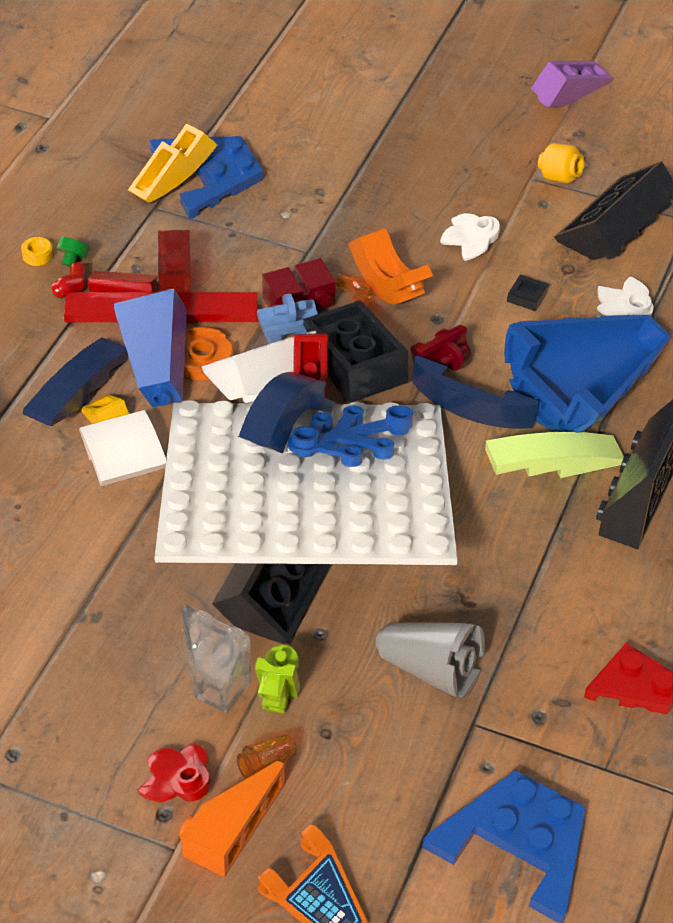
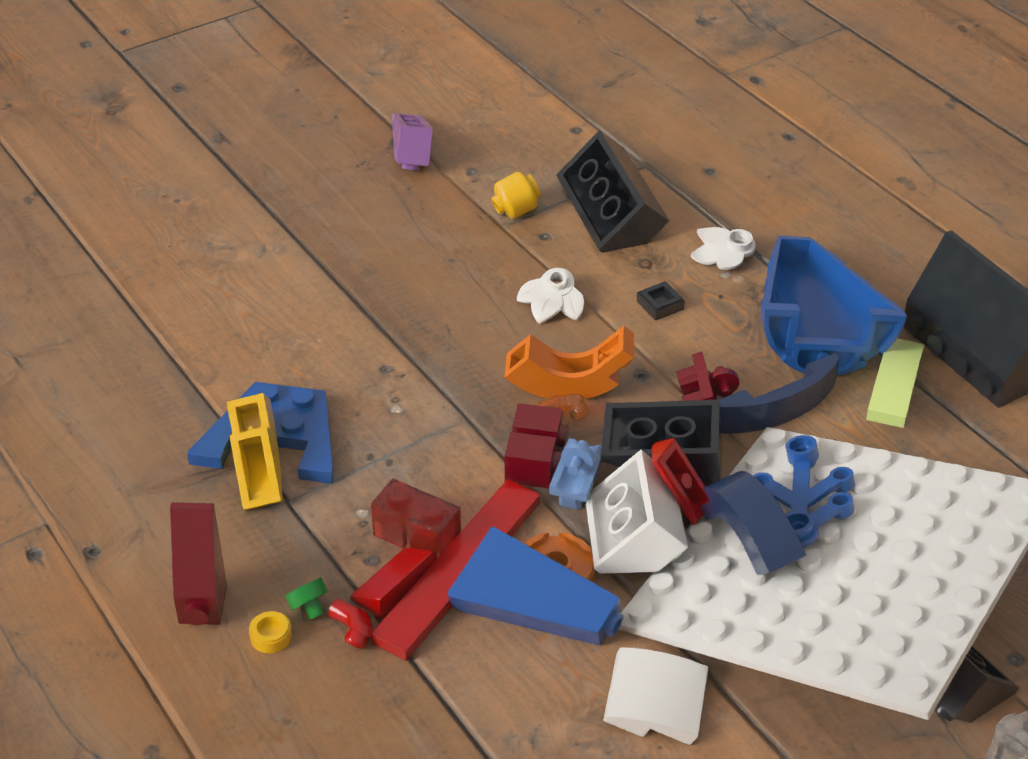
camera: 55 degrees left, 5 degrees down
dark blue slope [23,337,128,426] -> none
yellow slope [81,394,129,424] -> none
none -> dark red slope [170,502,227,626]

